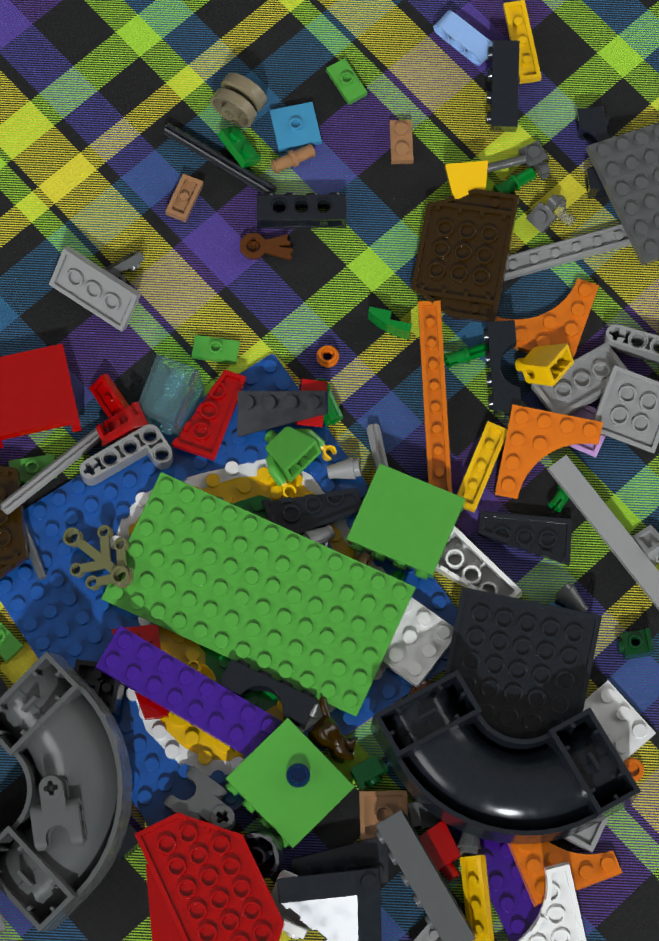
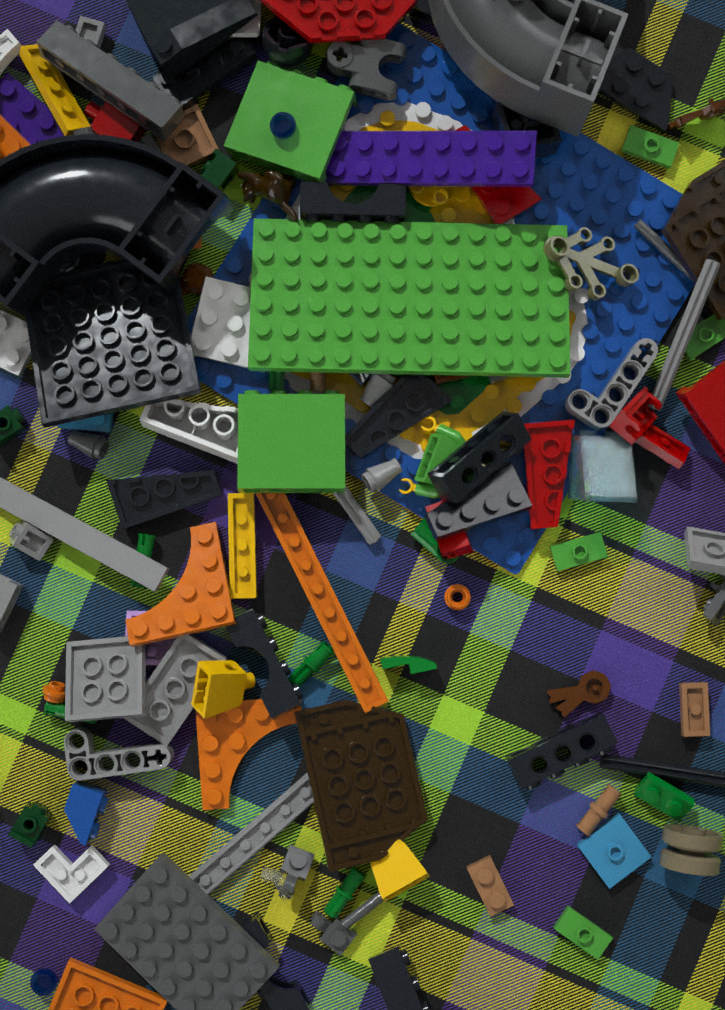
camera: 160 degrees right, 15 degrees up
none -> black brick [427,411,532,503]

